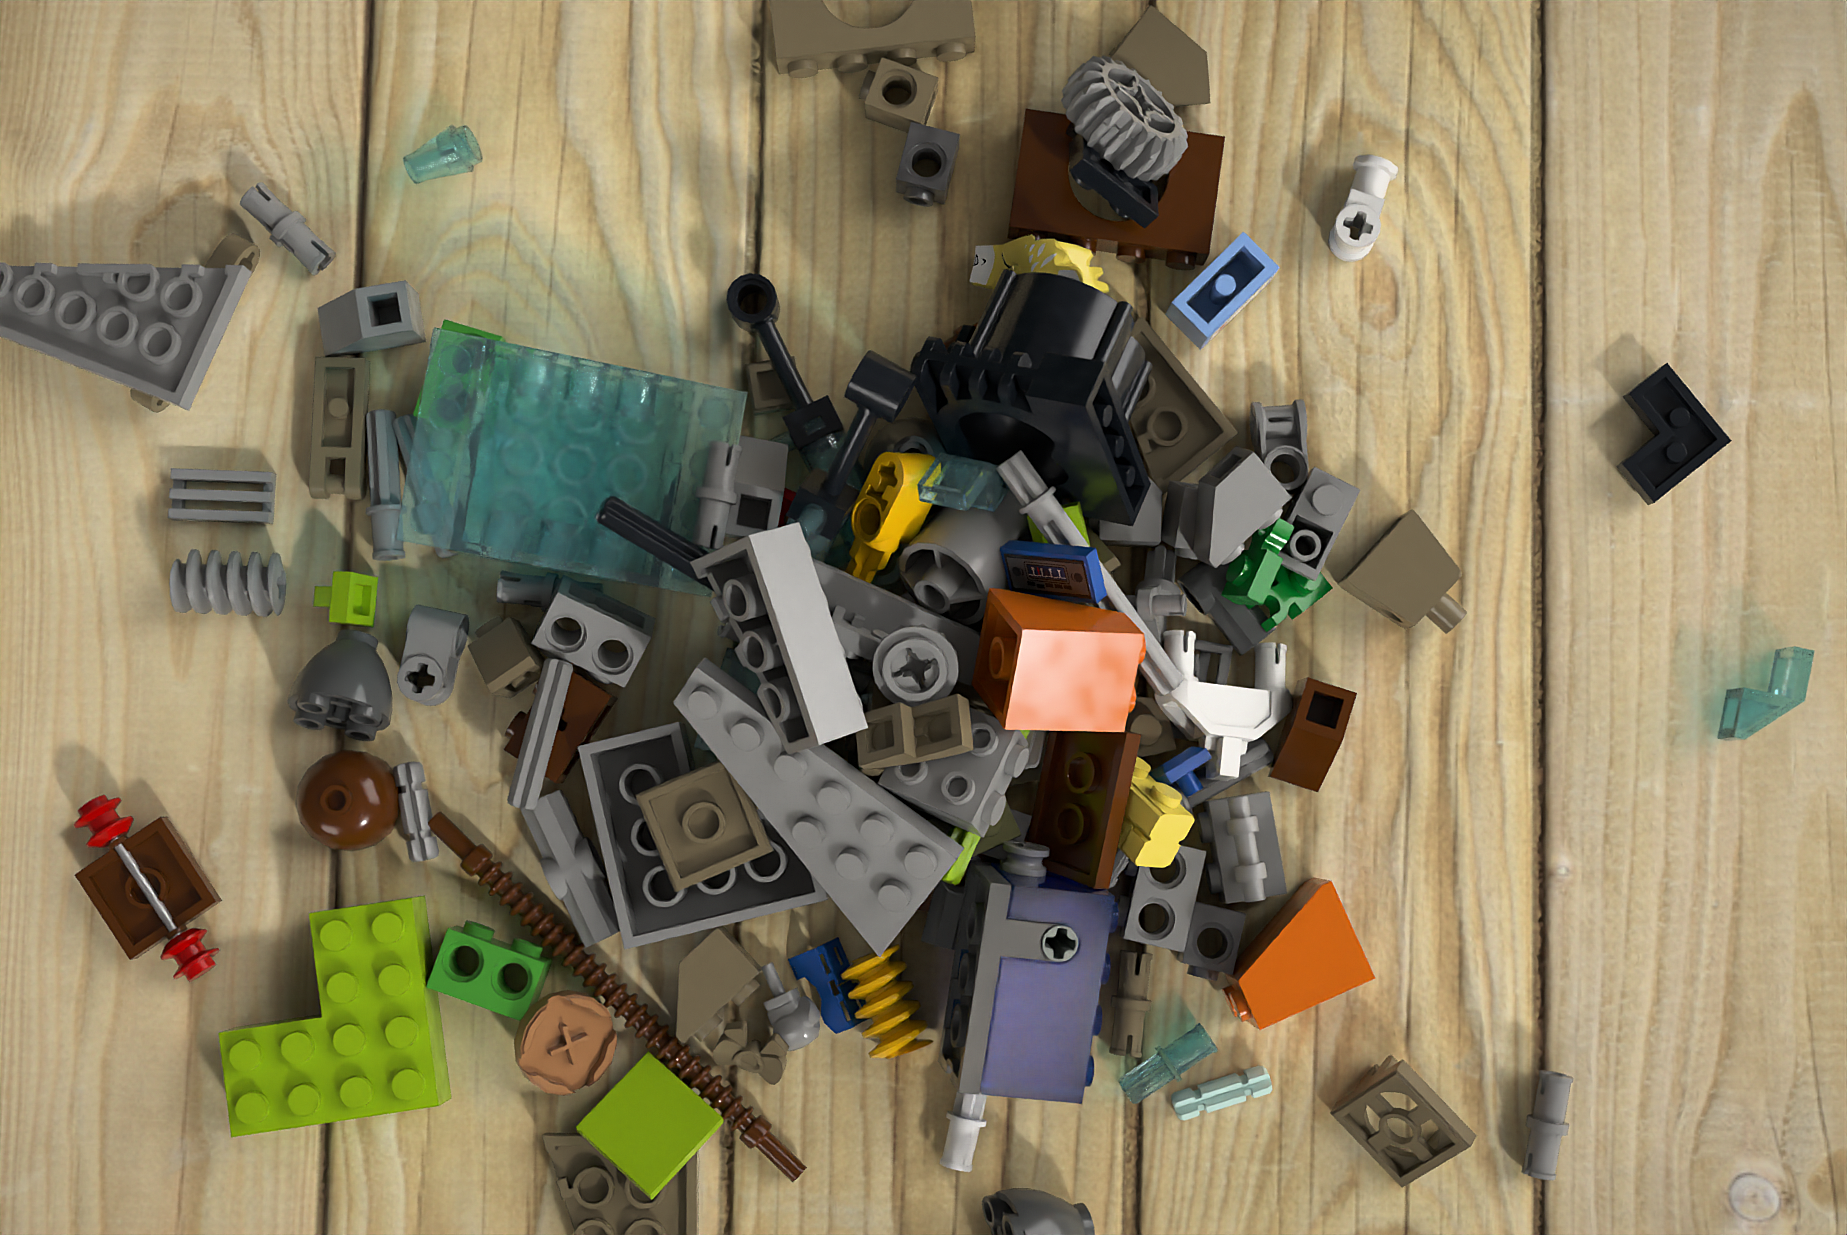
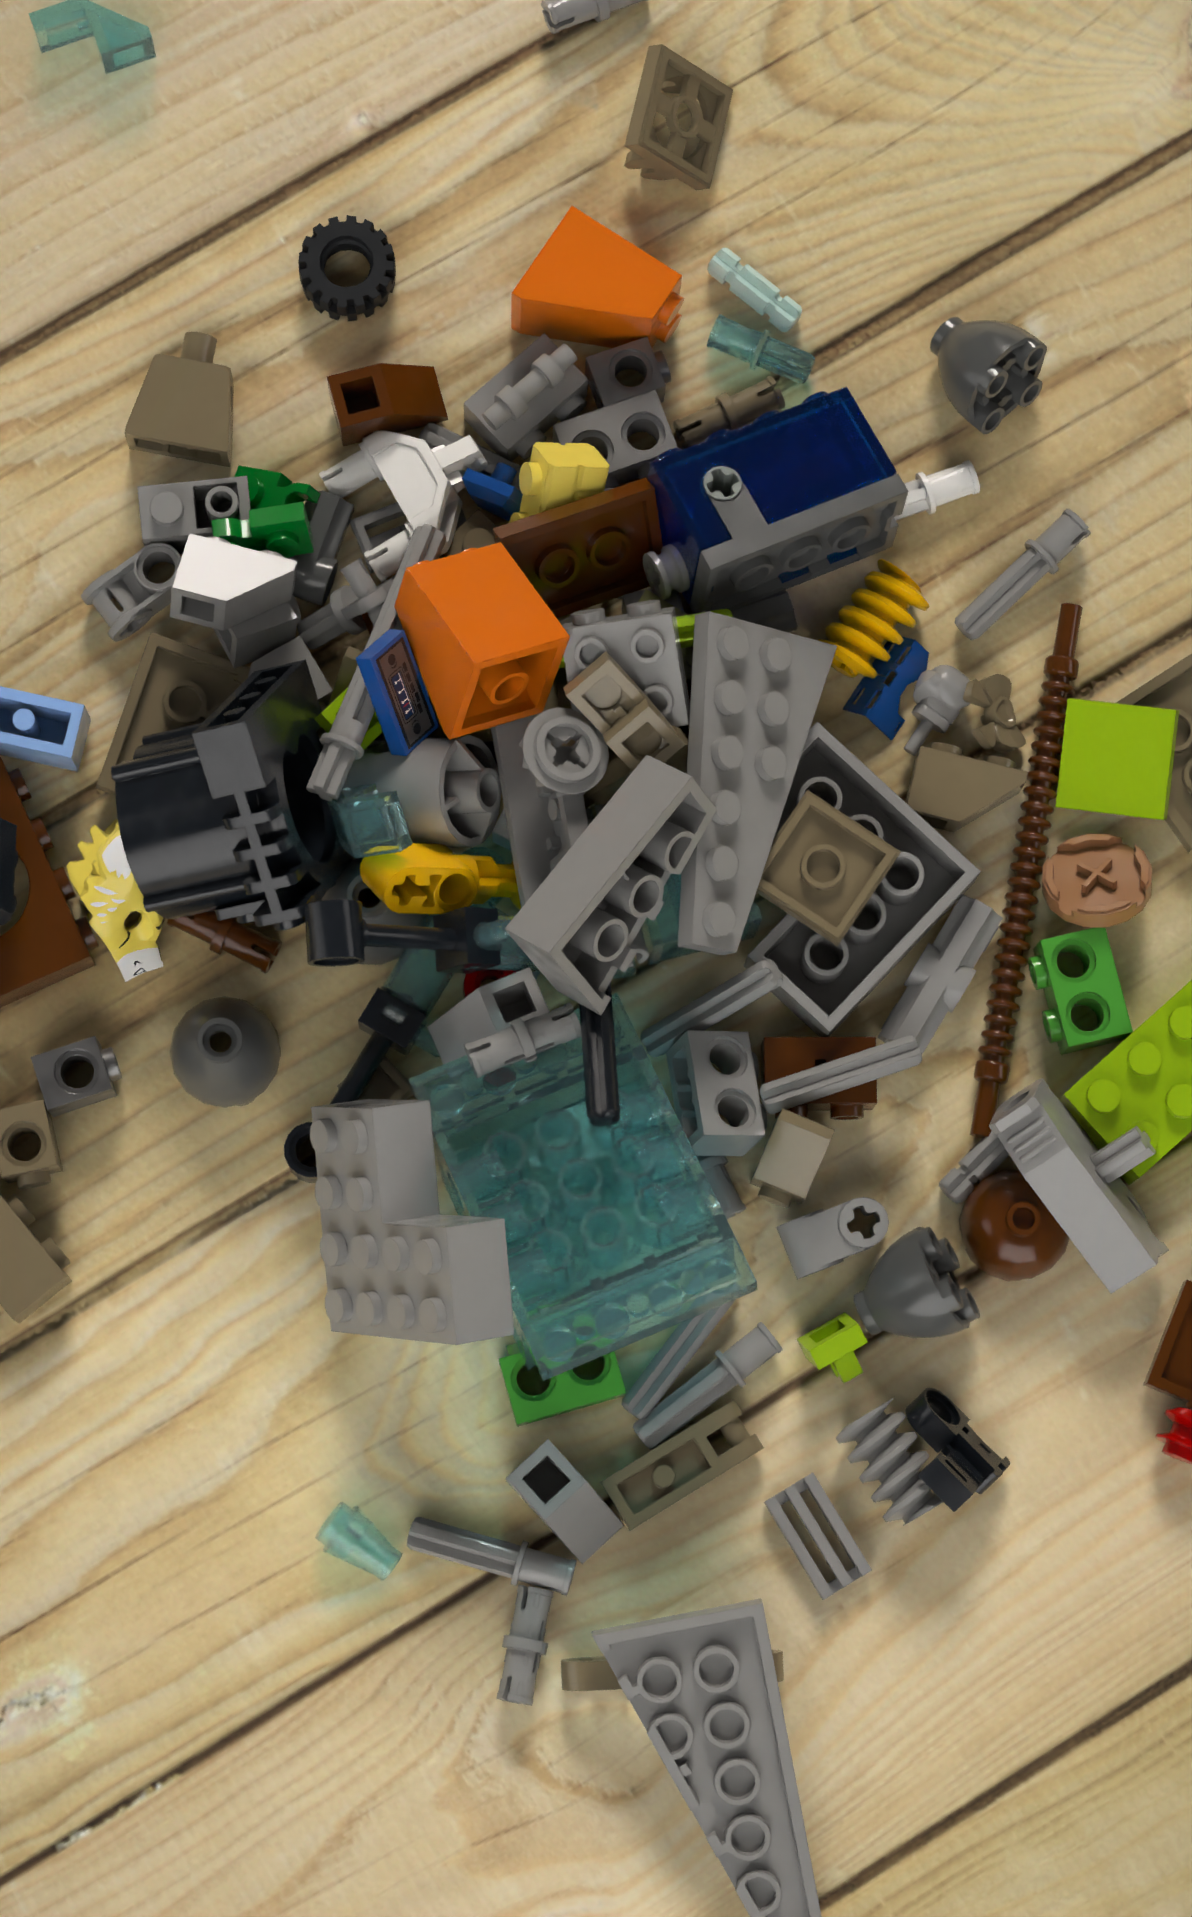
camera: 130 degrees left, 5 degrees down
none -> dark grey piece [170,996,281,1108]
none -> black tyre [298,215,396,321]
none -> light grey brick [310,1099,515,1345]
none -> light grey axle [407,1517,577,1596]
none -> light grey axle [640,959,783,1057]
none -> black piece [905,1388,1010,1512]
none -> light grey axle [955,509,1091,640]
none -> light grey piece [989,1078,1169,1294]

